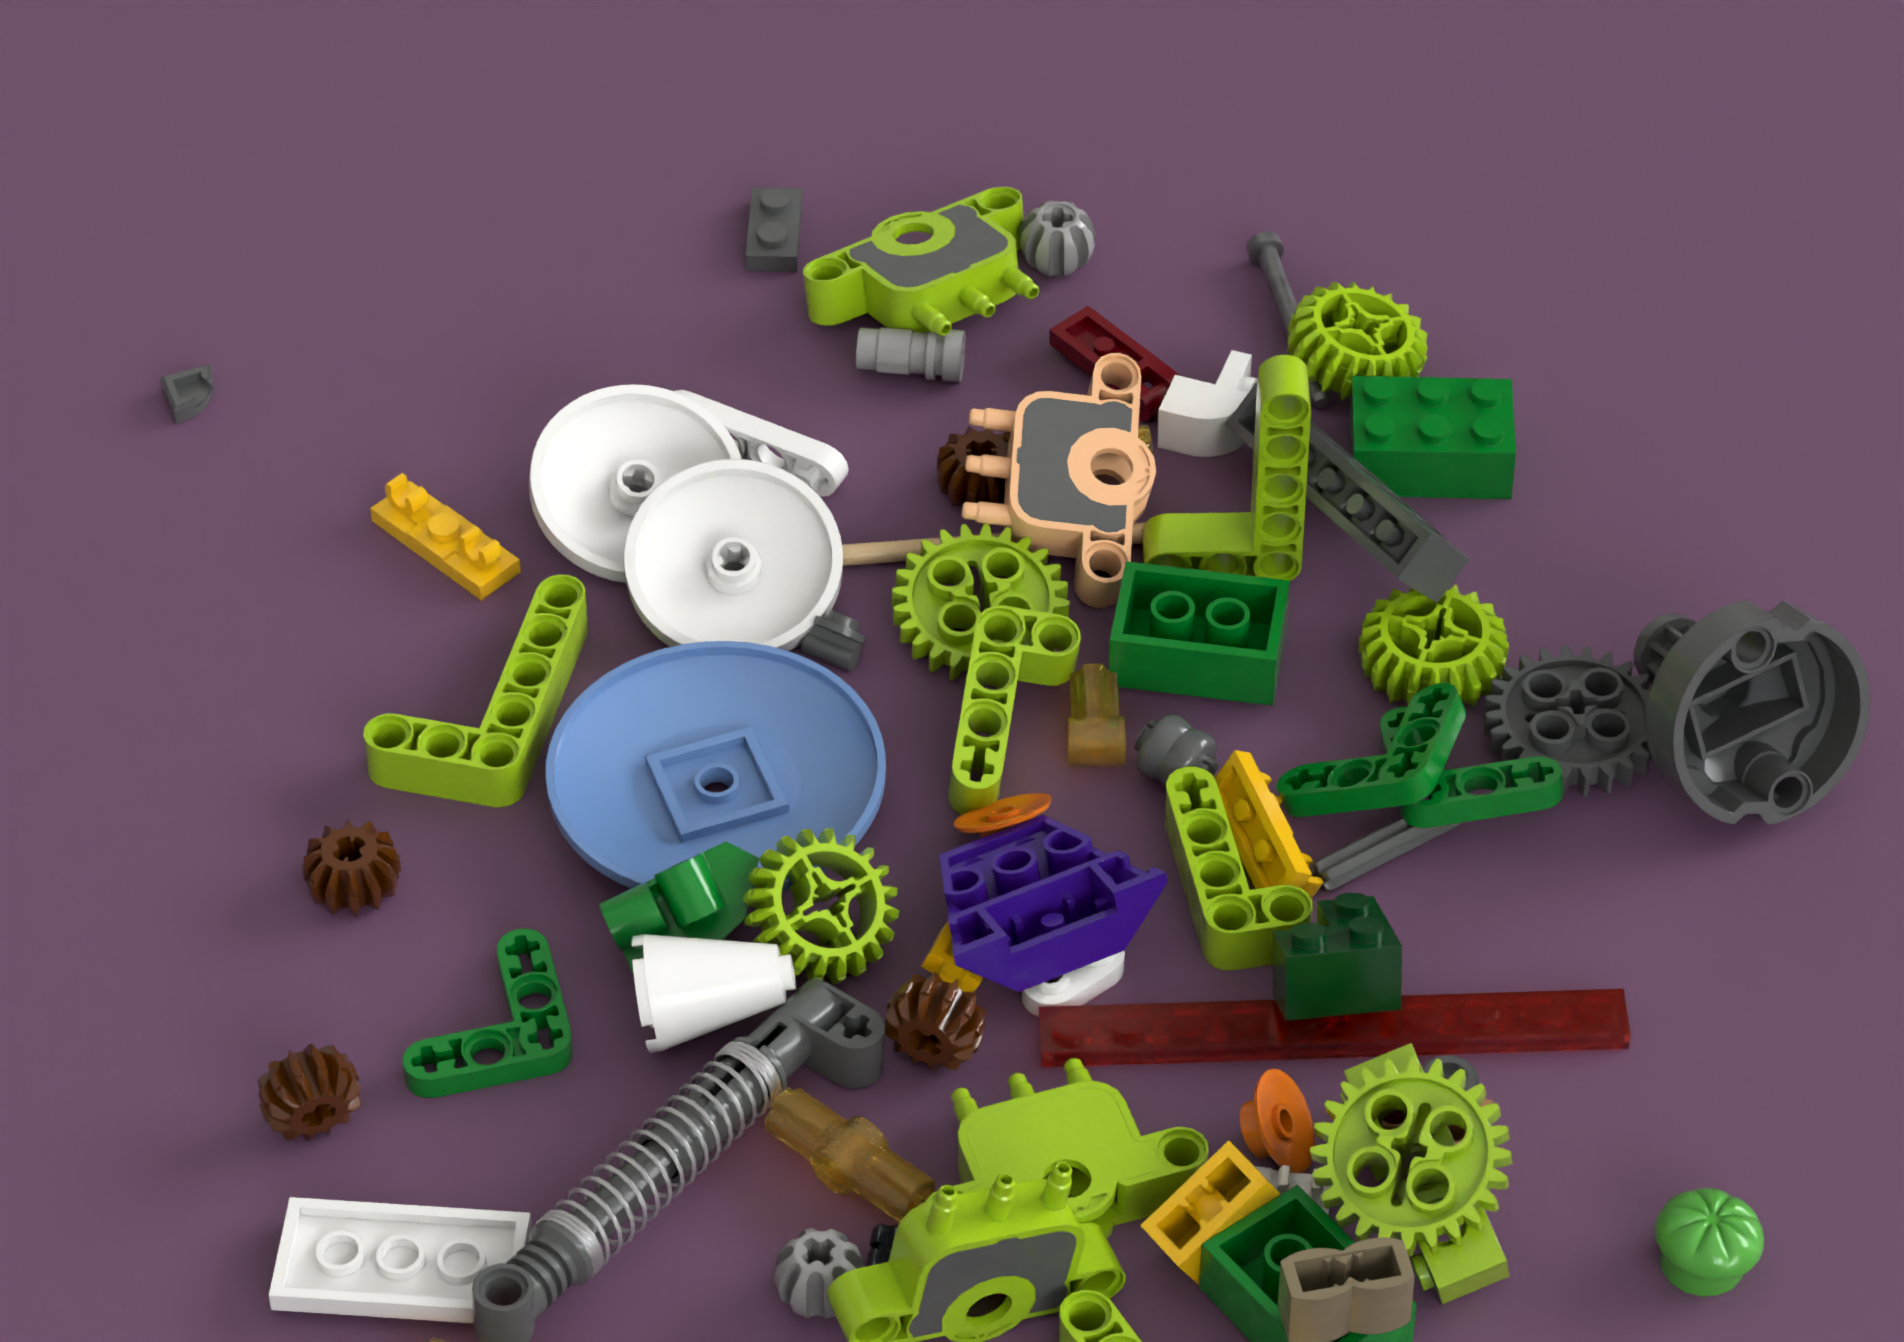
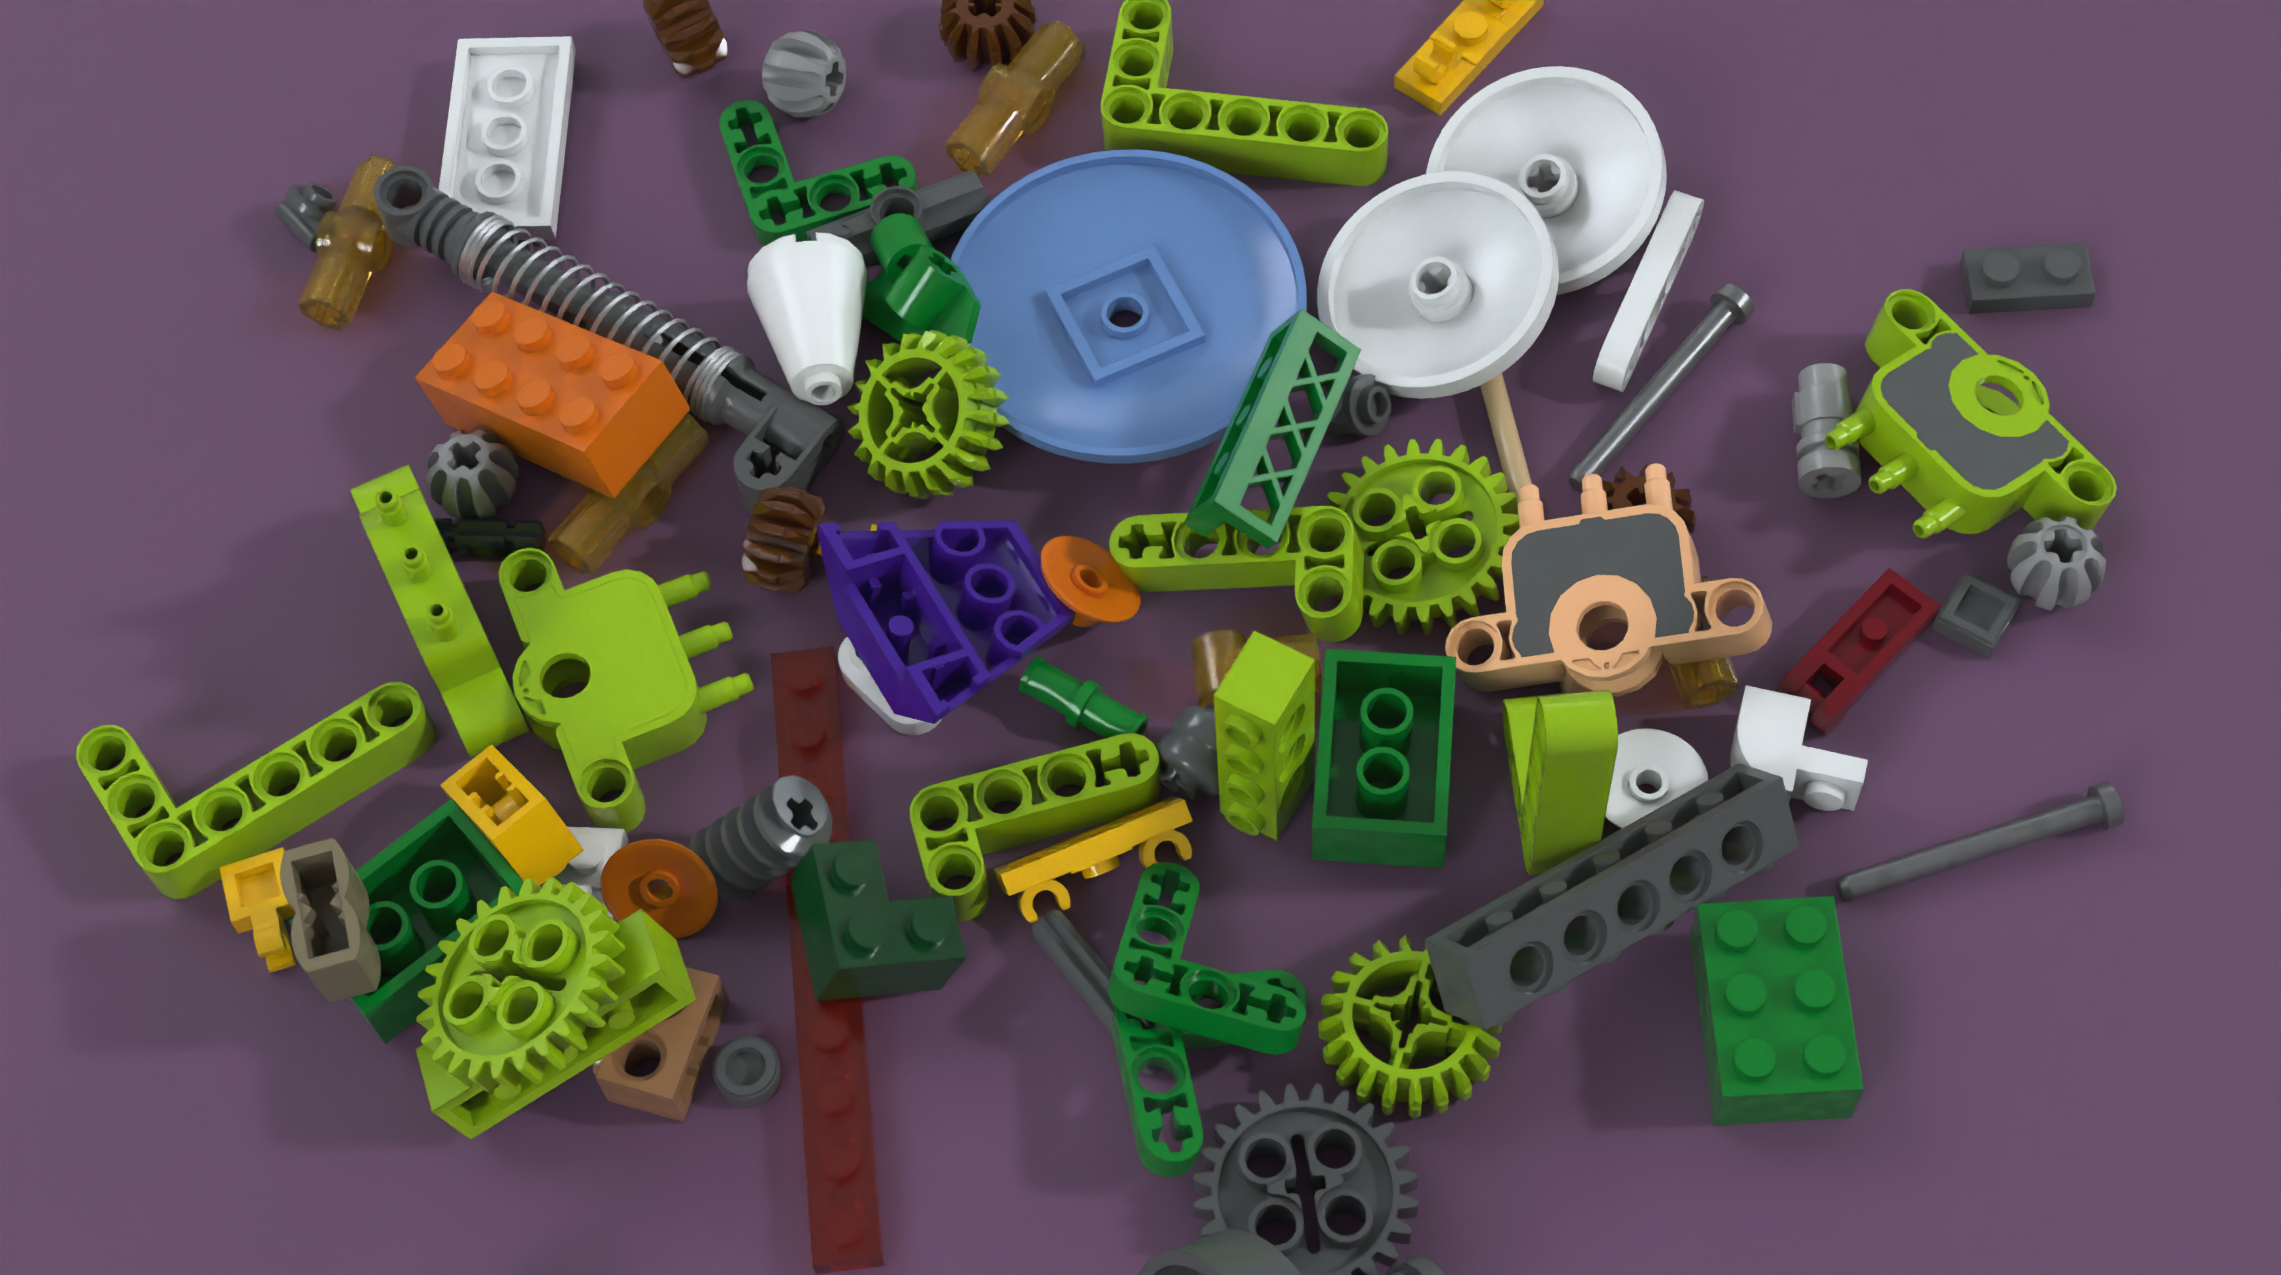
camera: 90 degrees right, 15 degrees up
lime gear [1287,281,1428,401] -> none
none -> orange brick [415,292,691,499]
none -> dark grey piece [689,775,832,900]
none -> light grey piece [762,30,847,118]
none -> dark grey piece [806,170,988,266]
none -> clear yellow piece [945,20,1085,177]
none -> green pin [1018,656,1149,738]
none -> green fence [1184,308,1361,549]
none -> lime brick [1214,631,1315,841]
none -> flat silver bar [1569,283,1754,490]
none -> white piece [1605,729,1709,828]
none -> dark grey tile [1932,571,2022,659]

